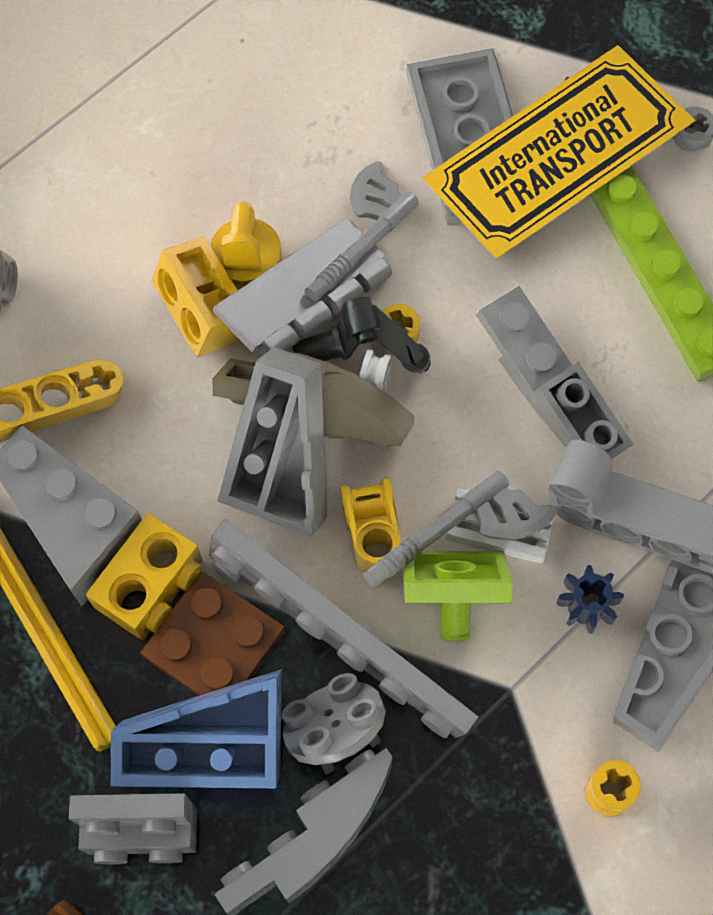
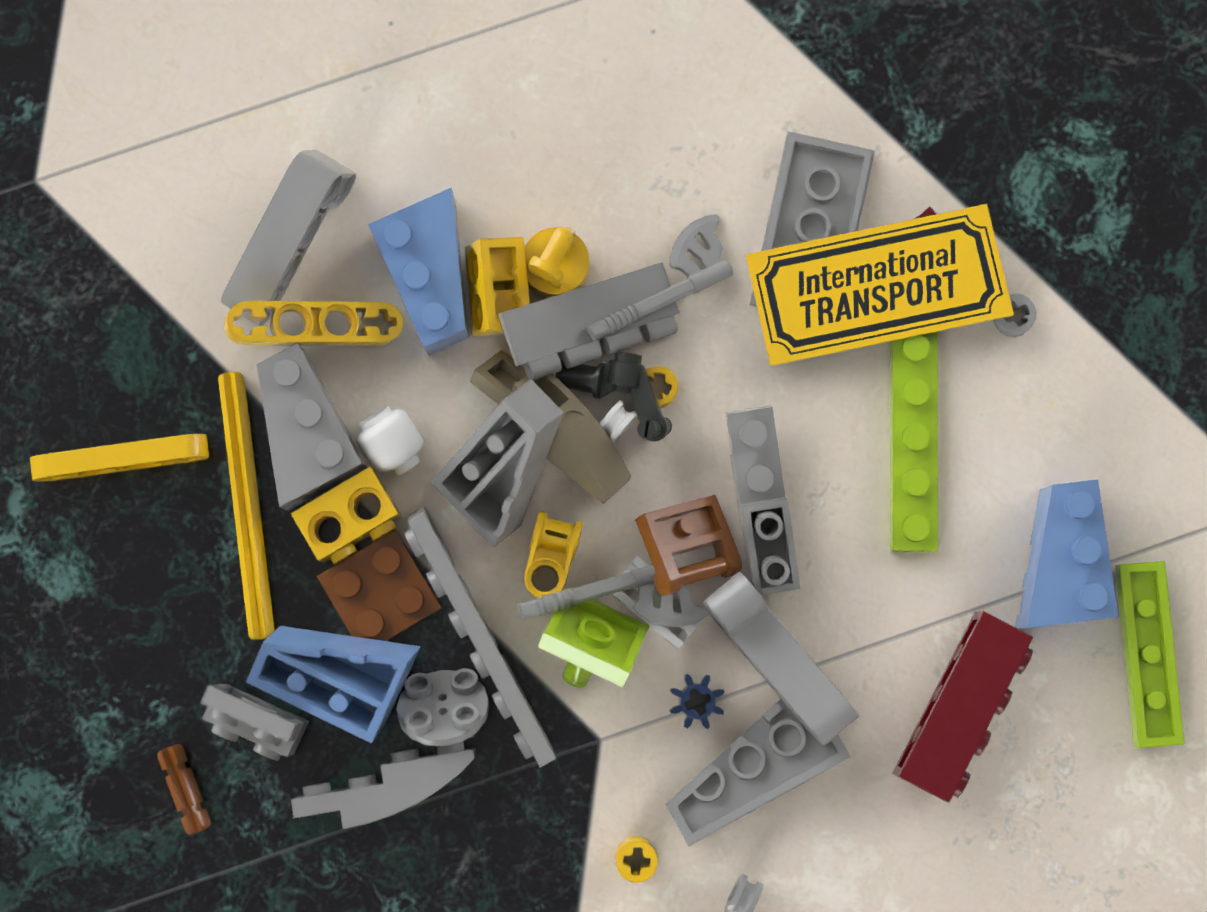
camera: 20 degrees right, 15 degrees up
none -> white head [356,405,425,475]
none -> medium blue wedge [368,188,469,356]
none -> dark orange plate [635,495,742,596]

